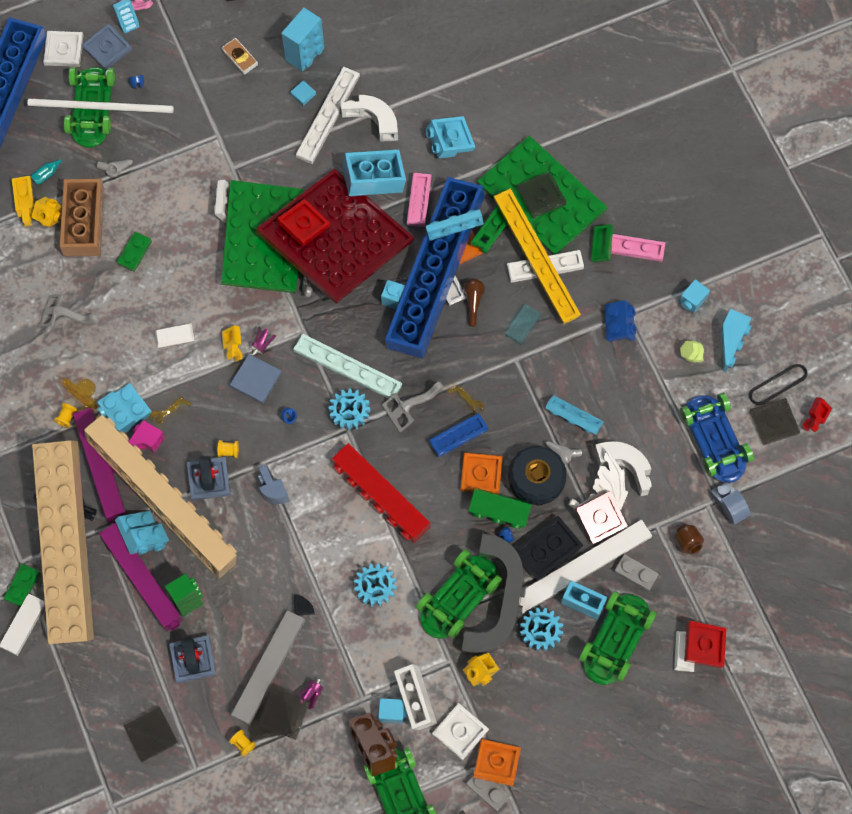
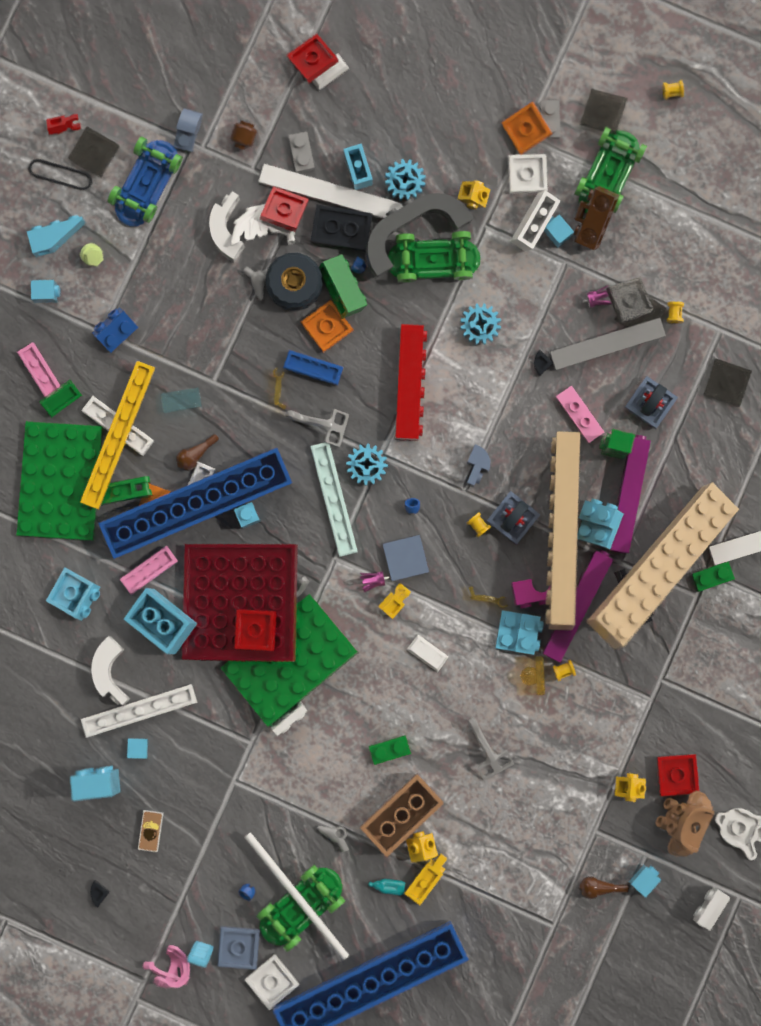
camera: 135 degrees left, 15 degrees up
medium azure plate [426,209,484,240] -> none
clear smoke tile [517,172,566,219] -> none
medium azure plate [545,395,604,435] -> none
green piece [579,591,657,685] -> none
none -> bright pink plate [556,386,604,444]

